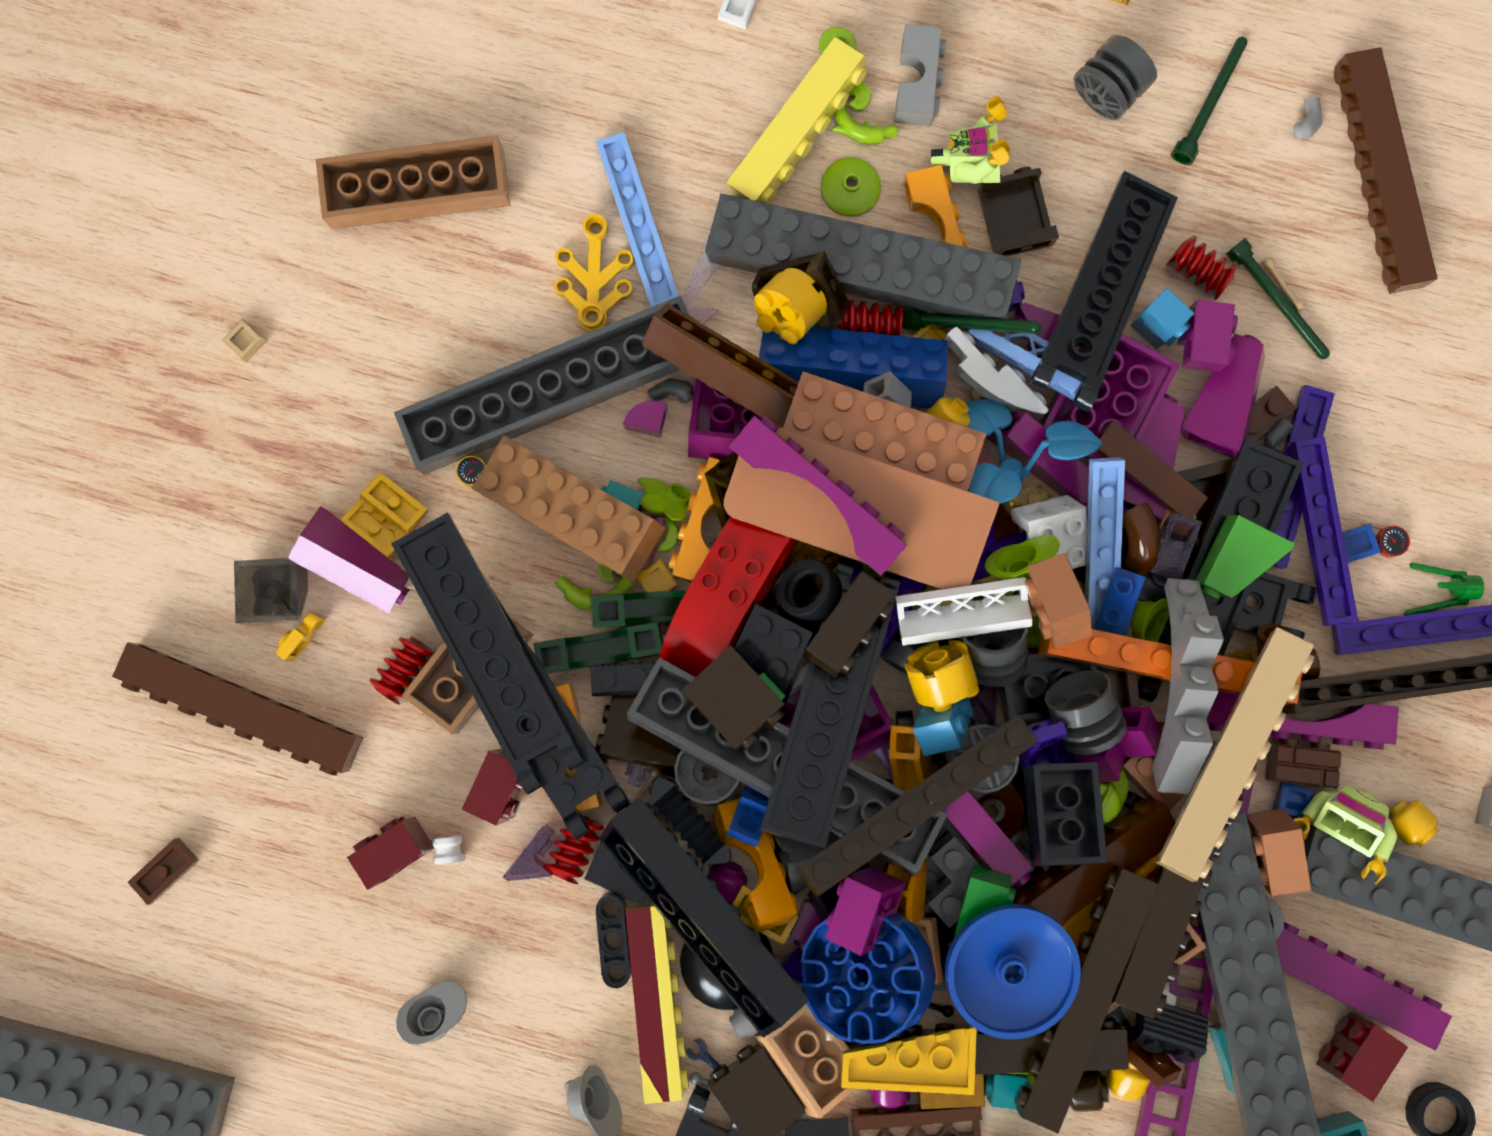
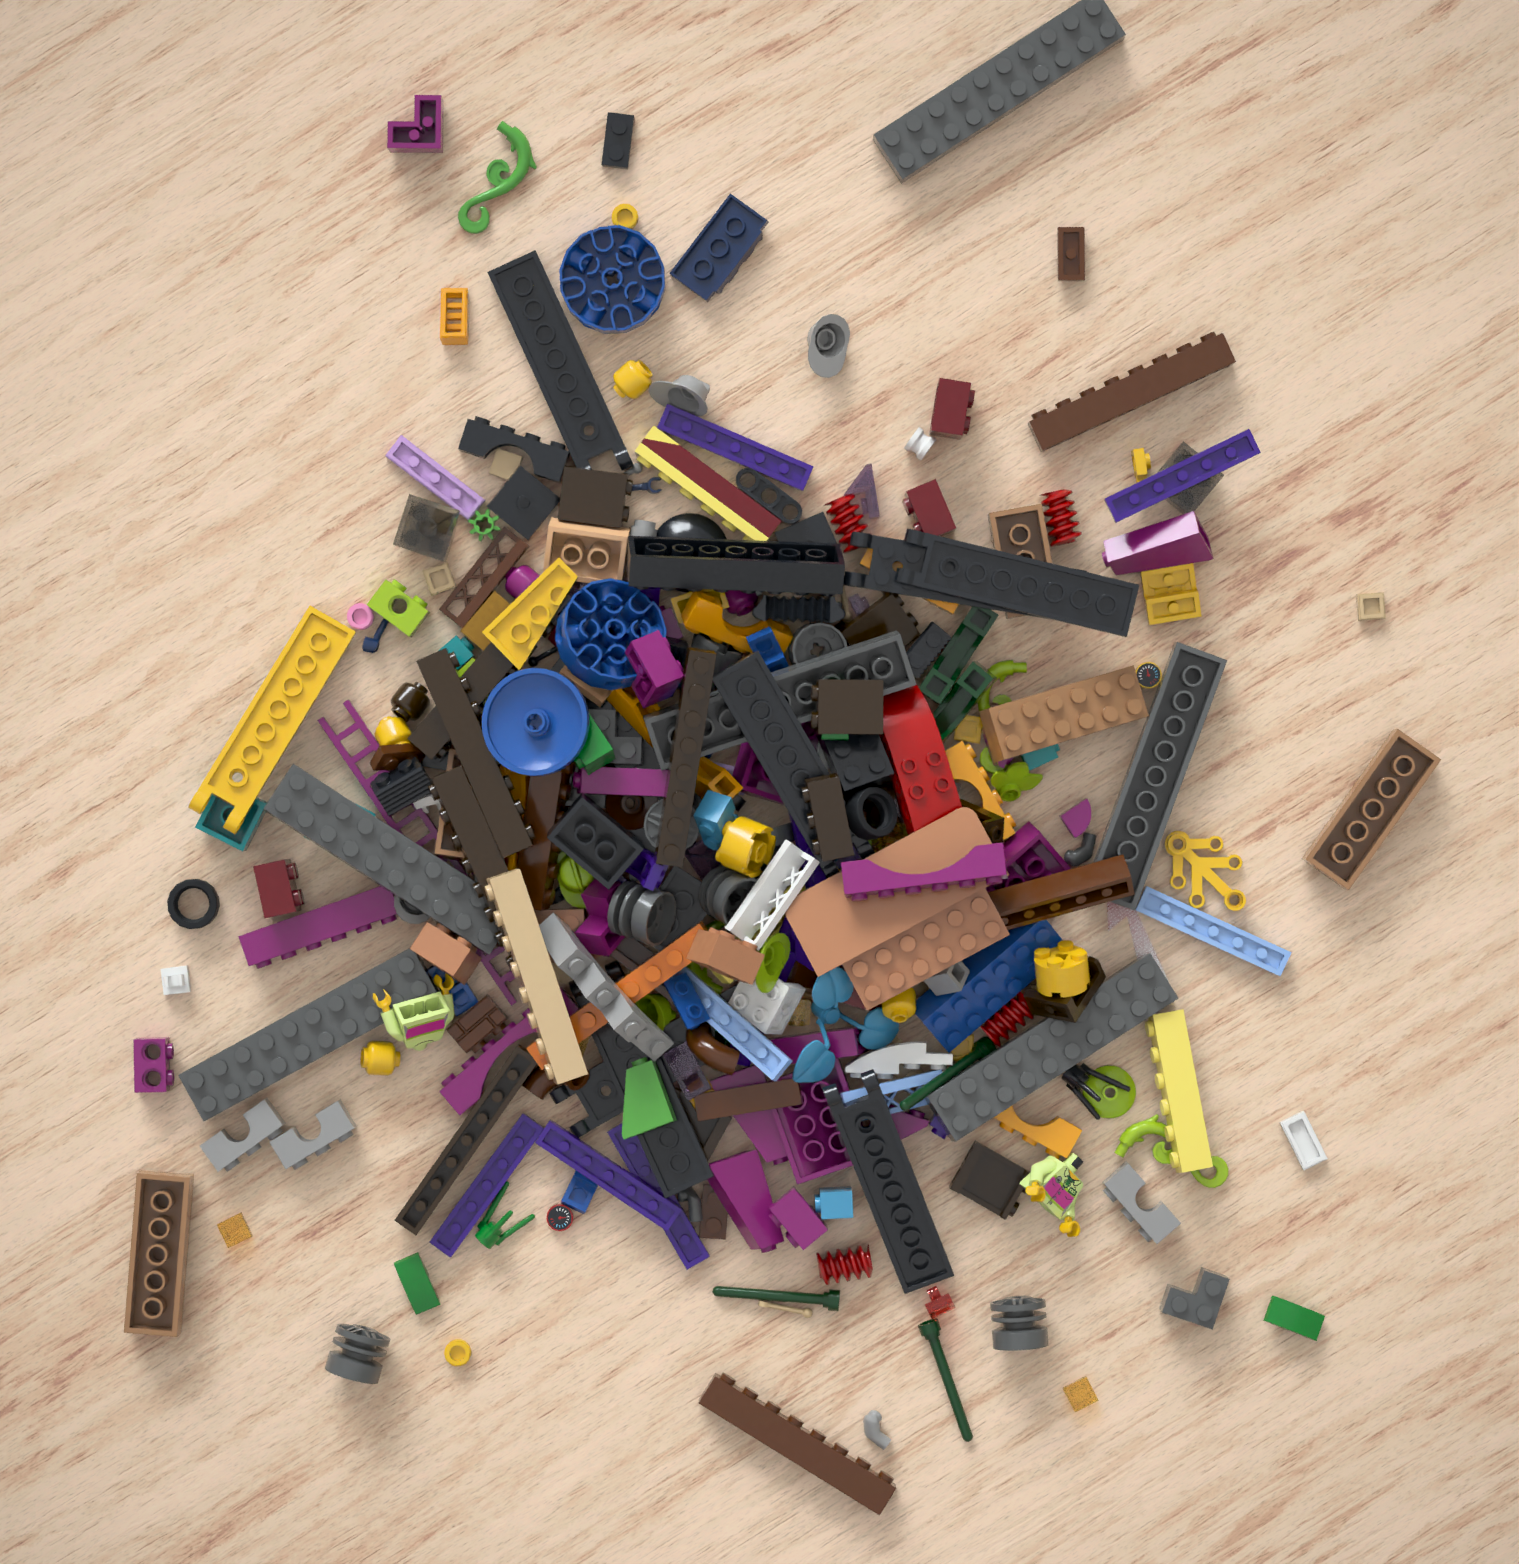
camera: 140 degrees right, 5 degrees up
none -> dark purple plate [657,404,814,491]
none -> clear red tile [925,1286,956,1319]
none -> black plant [1062,1063,1131,1120]
none -> dark purple plate [1104,429,1261,523]

